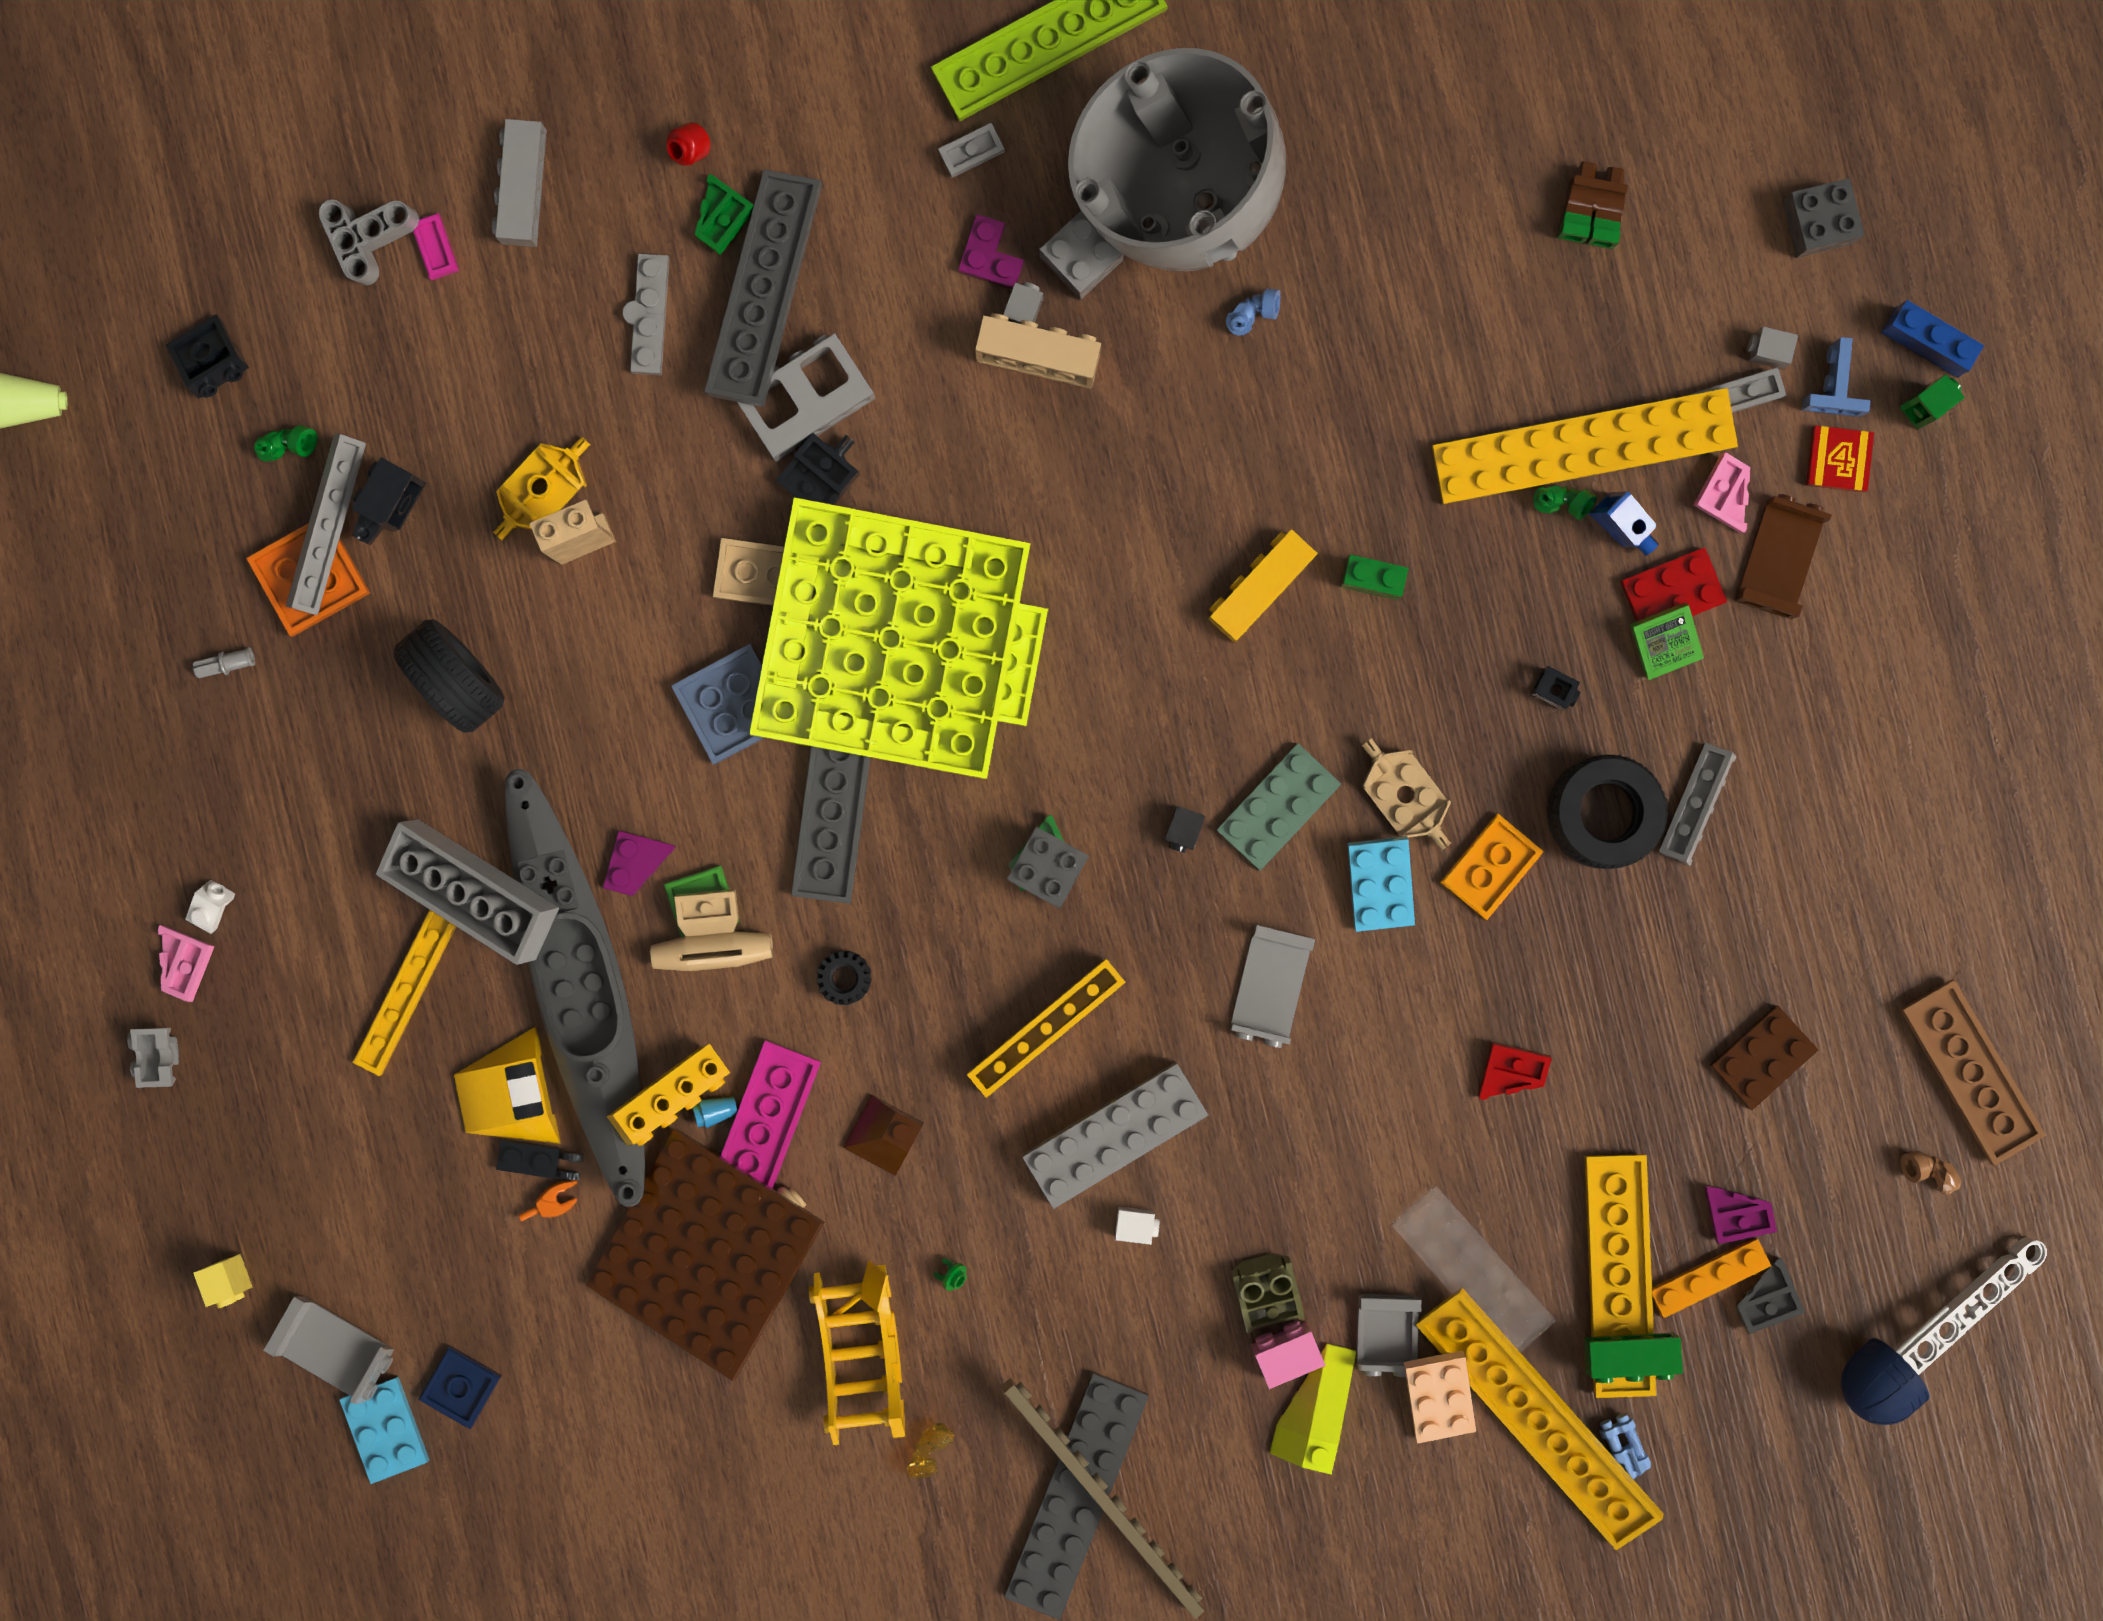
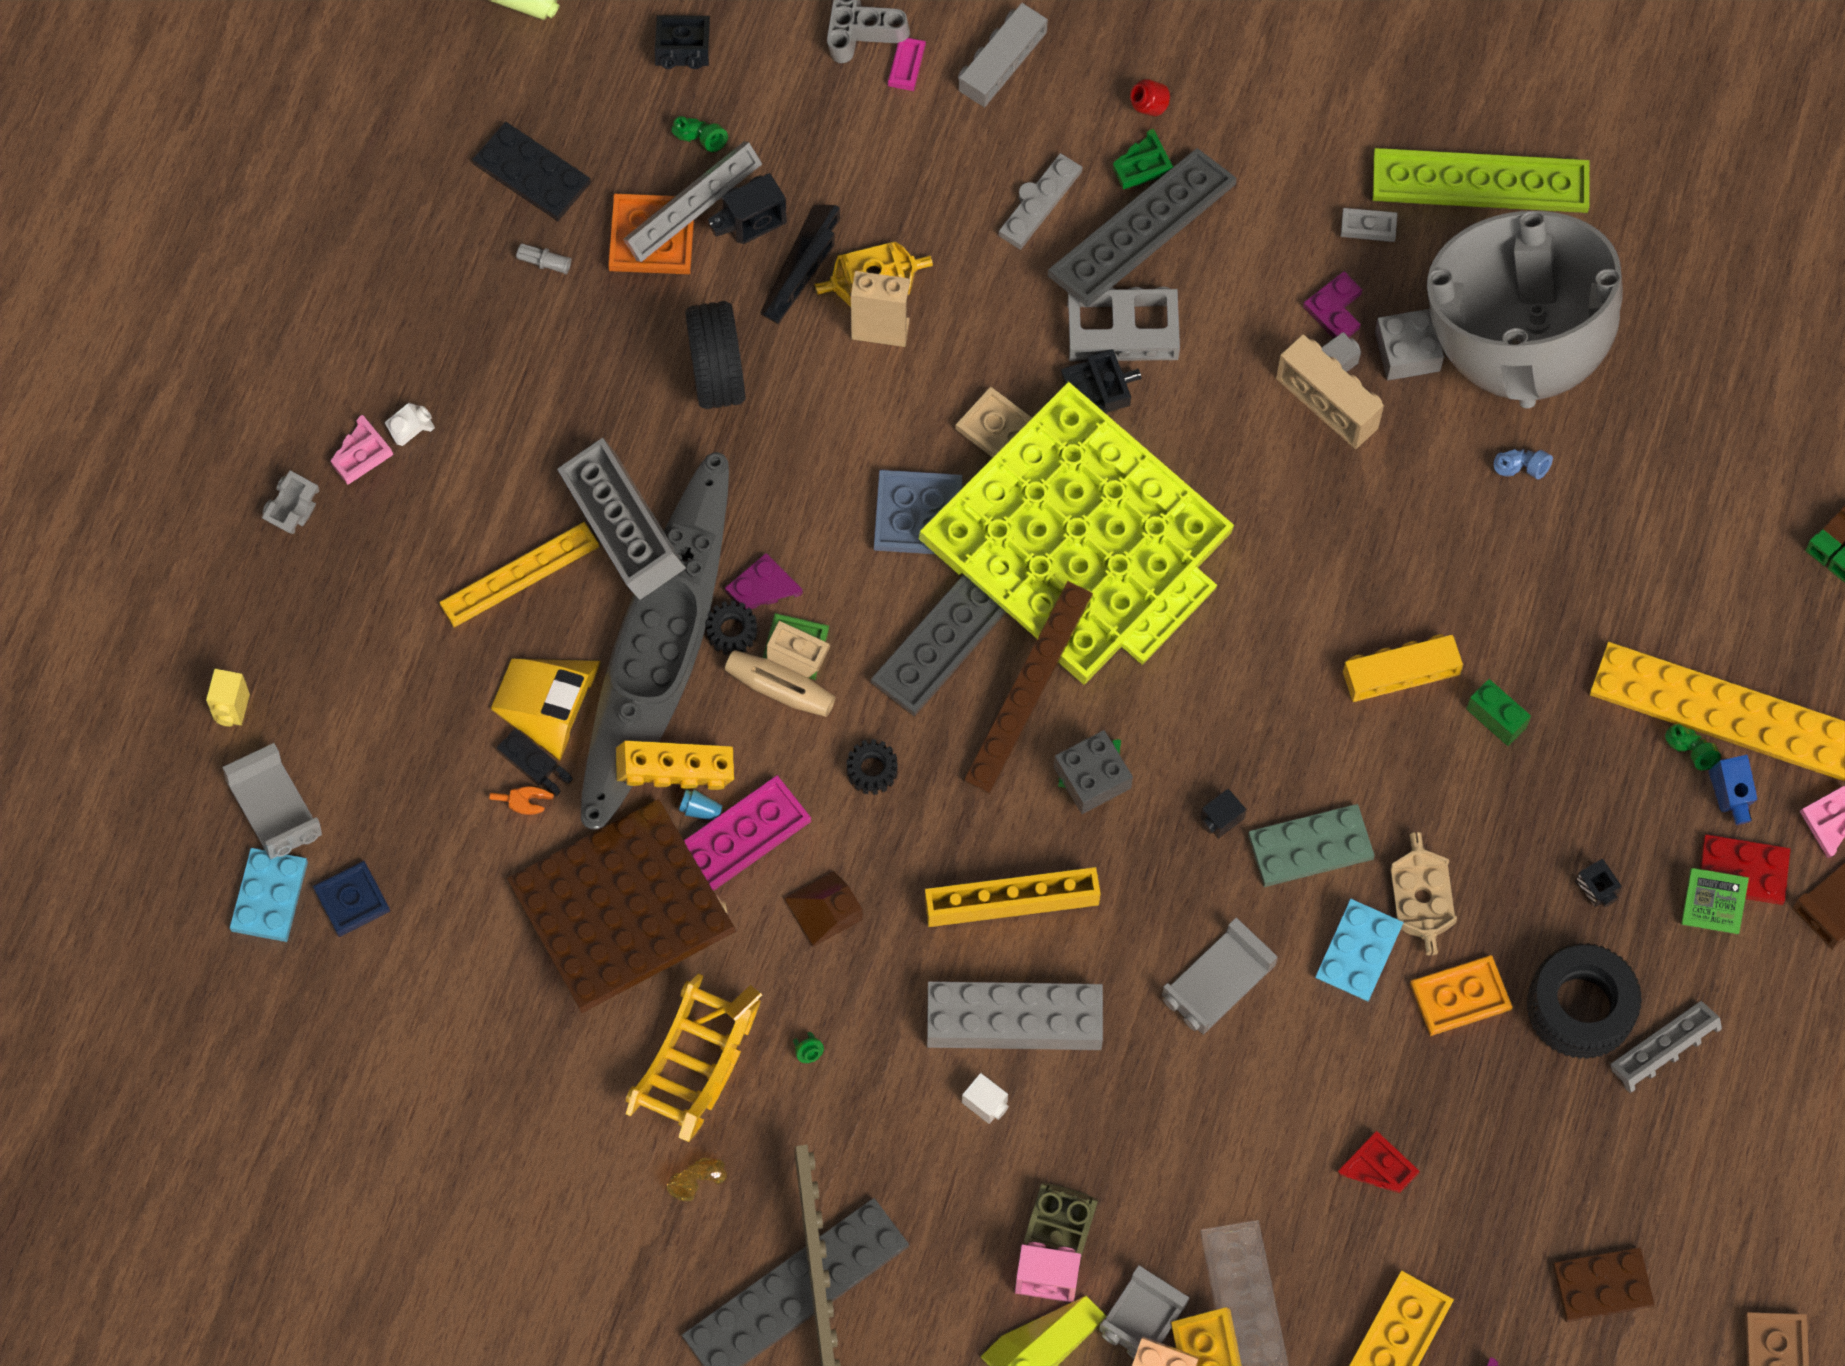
camera: 30 degrees right, 20 degrees down
none -> black plate [472,122,591,221]
none -> black tyre [706,601,757,655]
none -> black wedge [761,205,840,324]
none -> reddish brown plate [964,581,1093,794]

